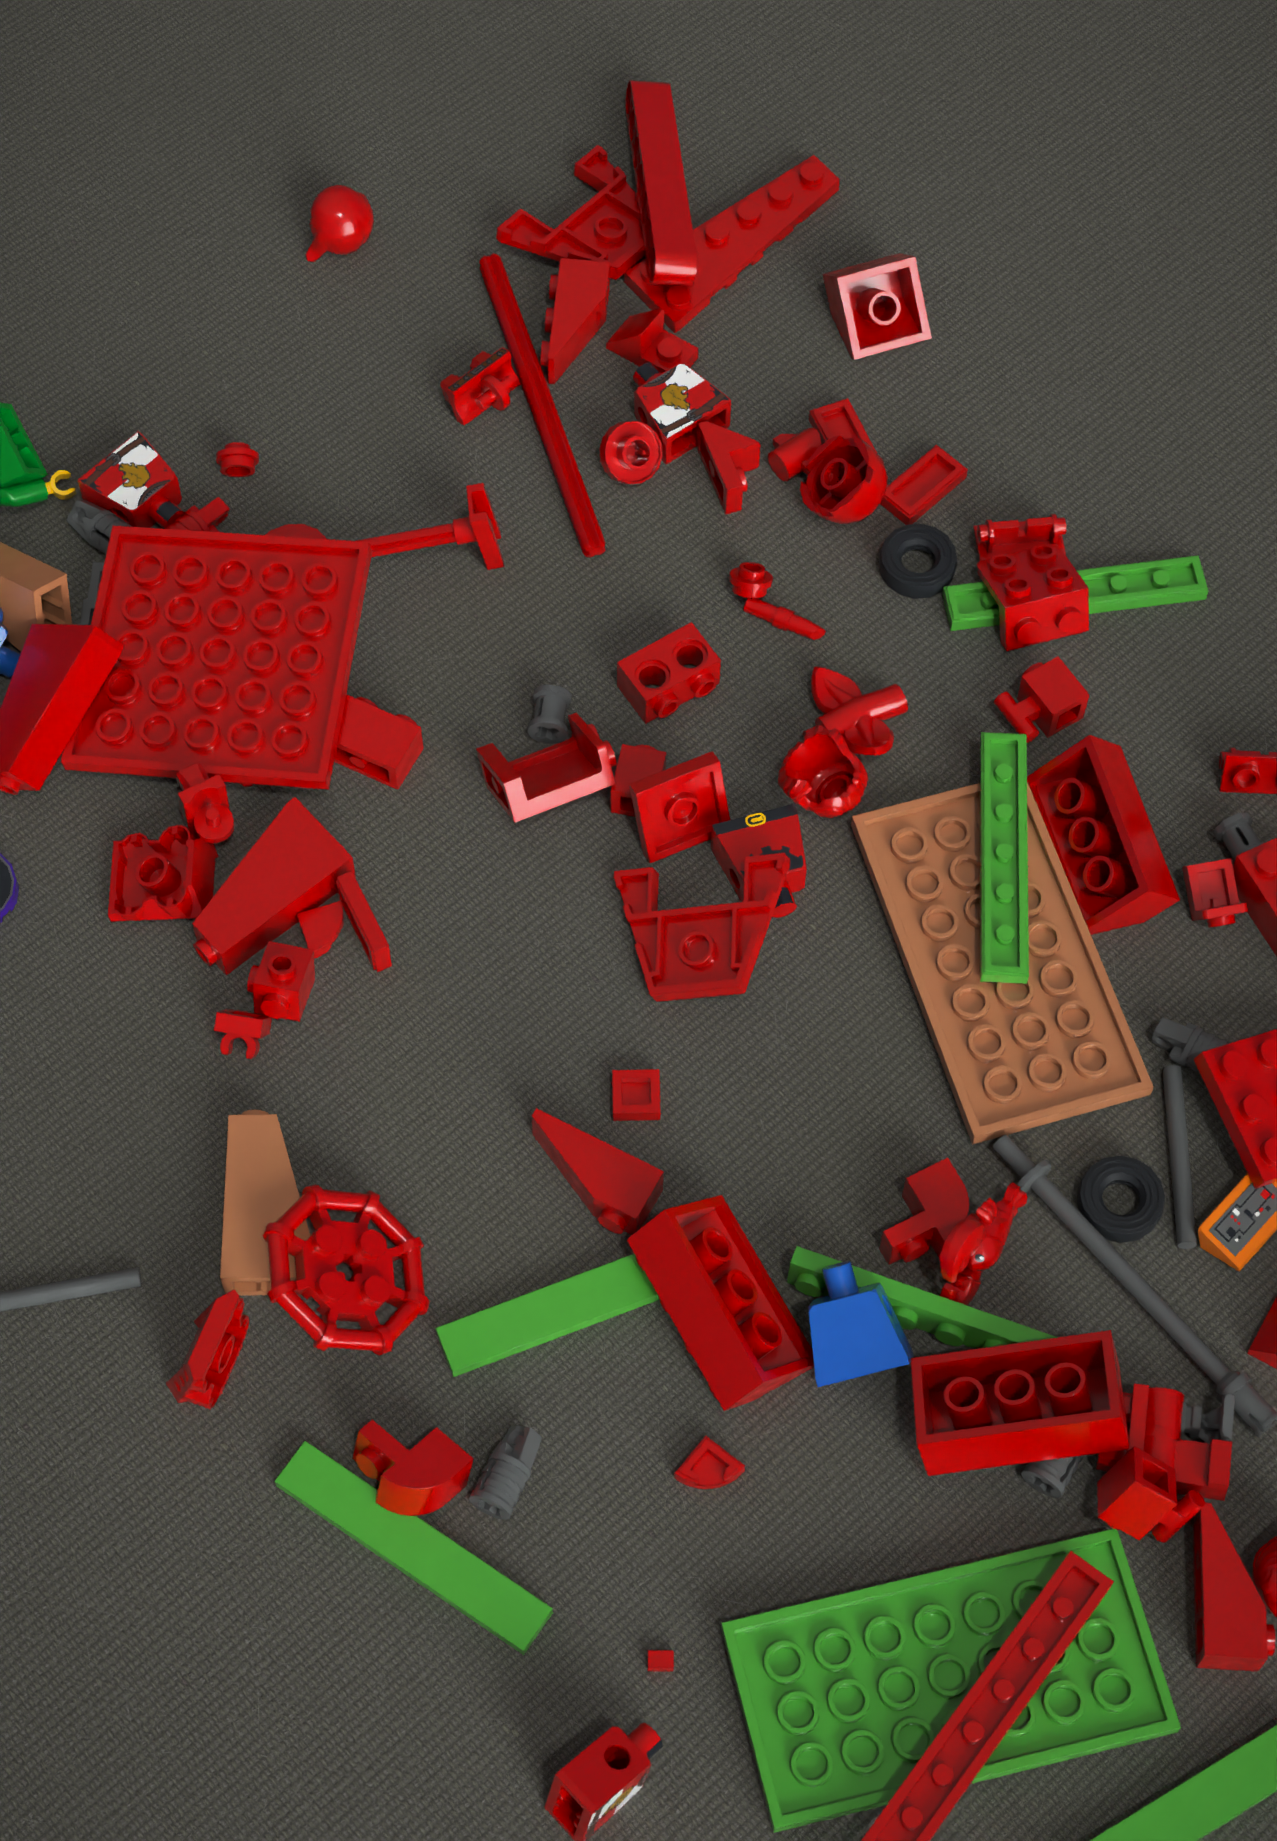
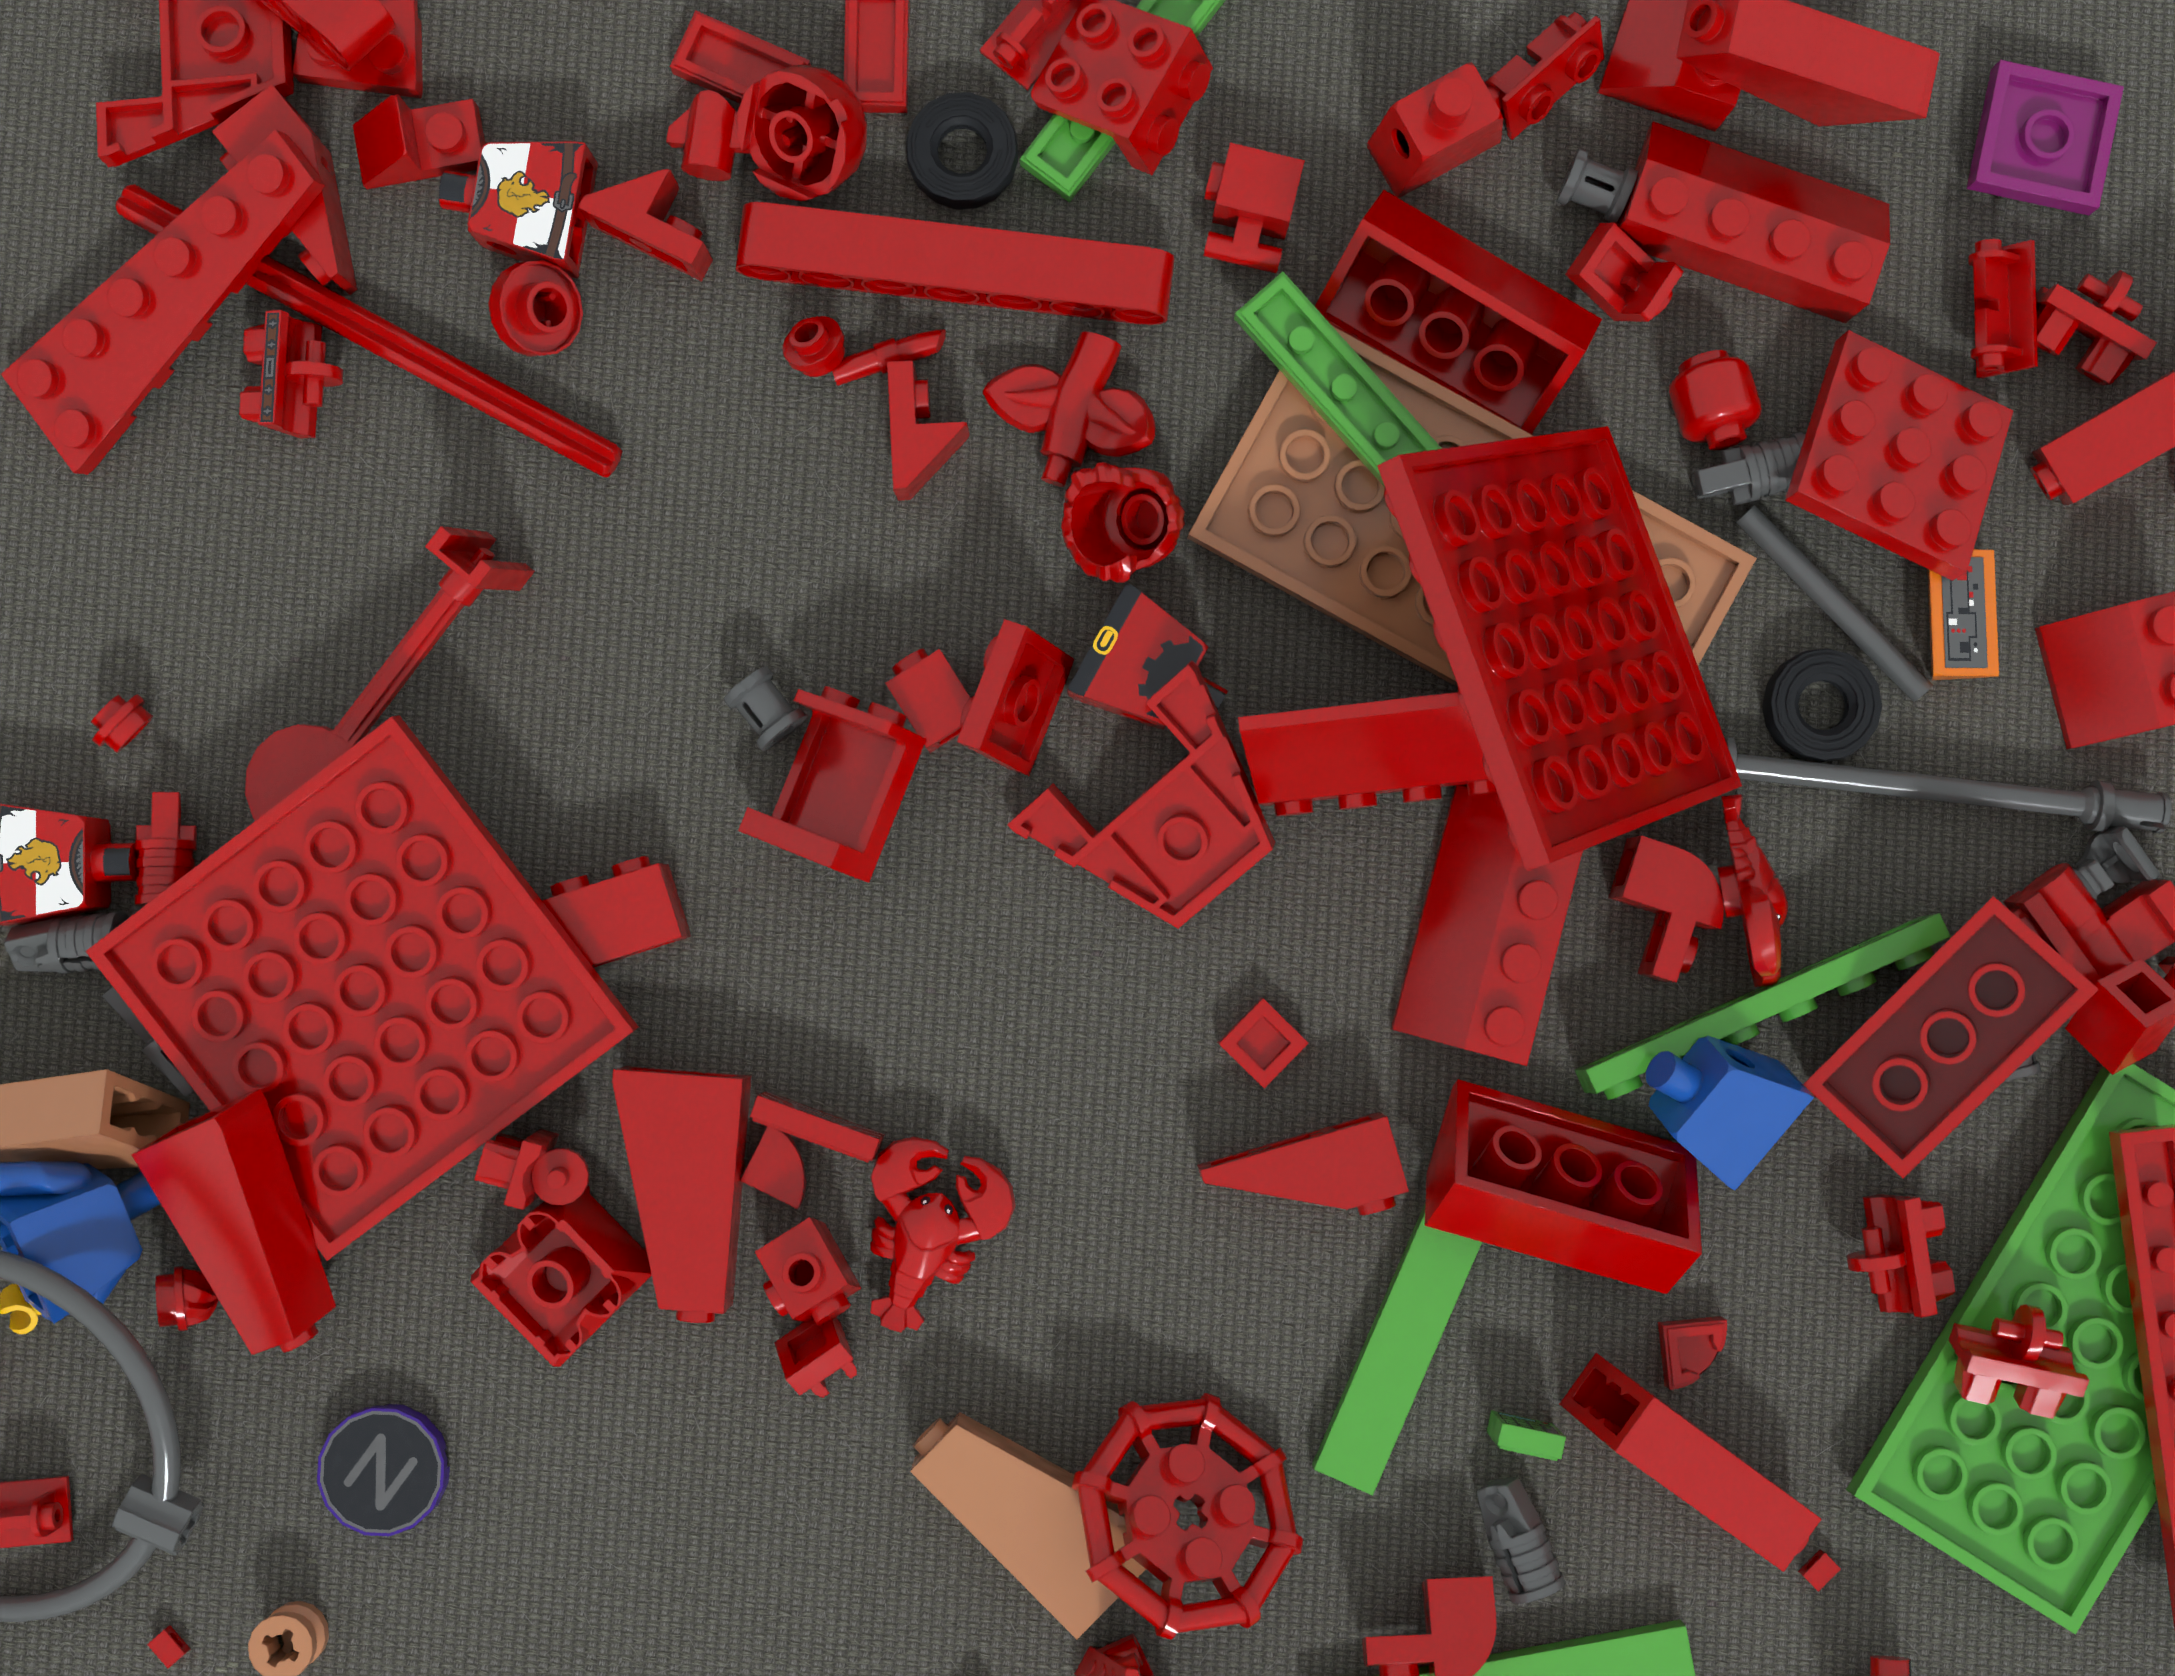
camera: 45 degrees left, 25 degrees up
red brick [617,622,721,724] -> none
none -> red wing [1,129,326,475]
none -> red beam [735,202,1175,325]
none -> red animal [870,1136,1016,1333]
none -> red slope [887,361,970,501]
none -> red slope [1238,692,1497,817]
none -> red torso [1366,62,1503,198]
none -> red plate [1377,426,1742,871]
none -> red slope [1391,785,1583,1066]
none -> bright green tile [1487,1410,1566,1461]
none -> red slope [1559,1353,1821,1572]
none -> red head [1669,350,1762,450]
none -> red hips [1846,1194,1956,1318]
none -> red hips [1948,1304,2090,1419]

